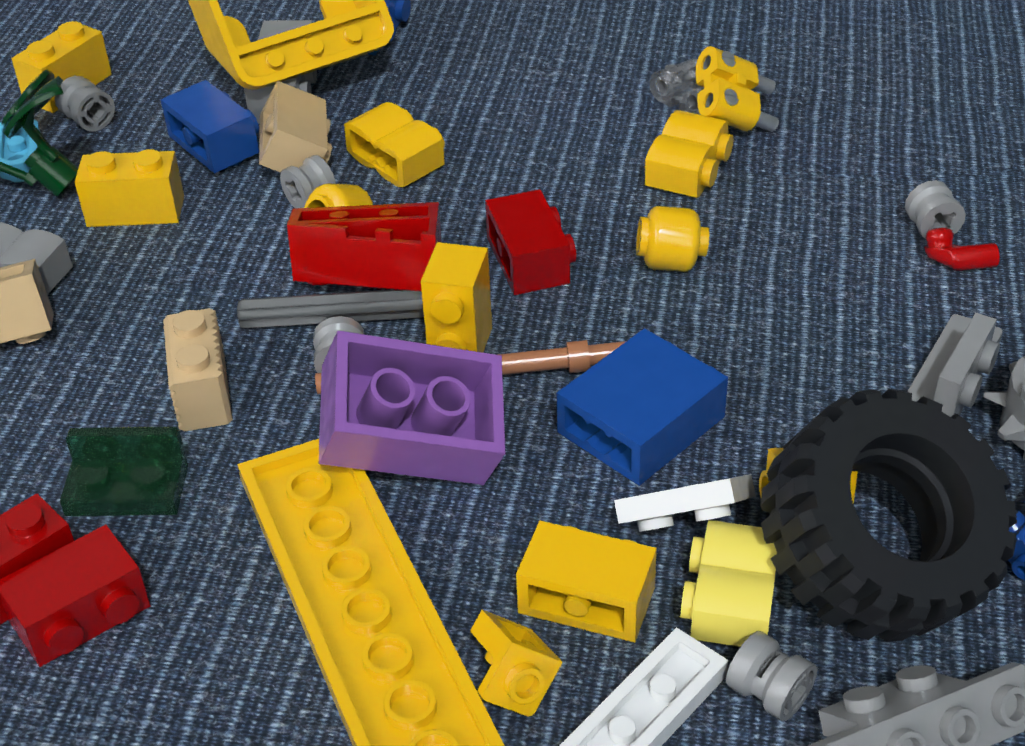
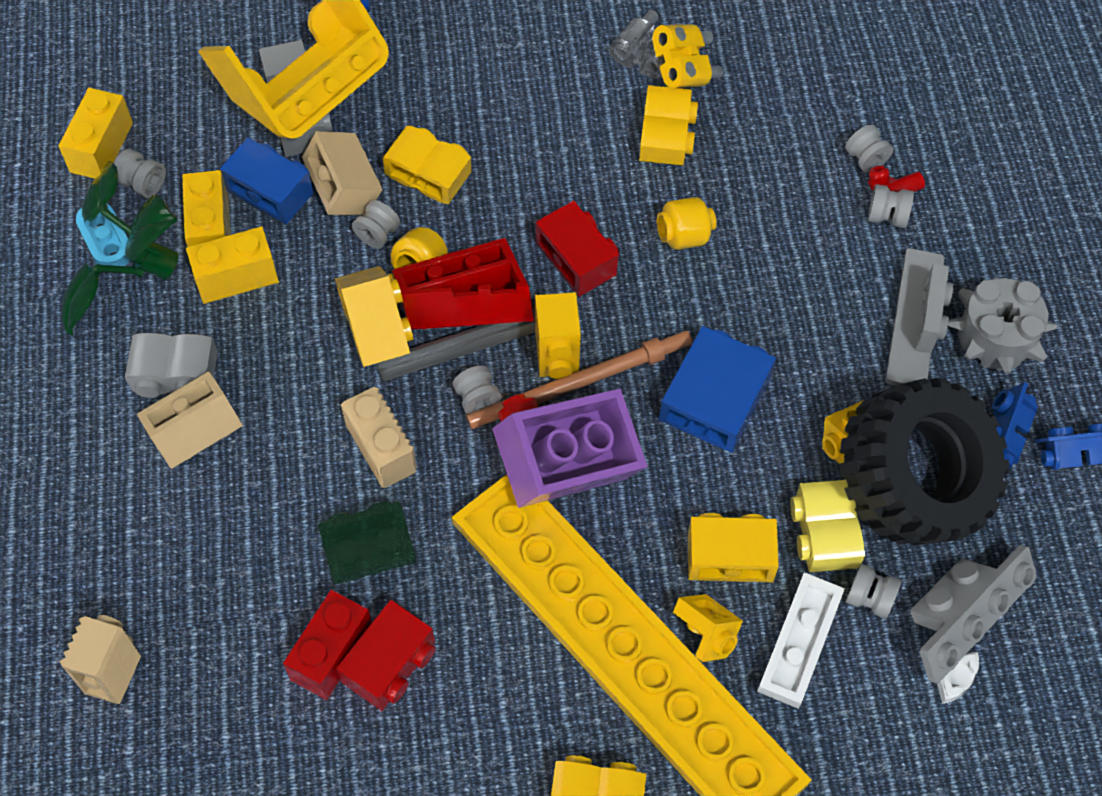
camera: 20 degrees left, 20 degrees up
white wing [614,474,756,532] -> none
none -> yellow brick [182,170,231,247]
none -> yellow brick [335,266,414,367]
none -> light grey wheel [867,184,914,228]

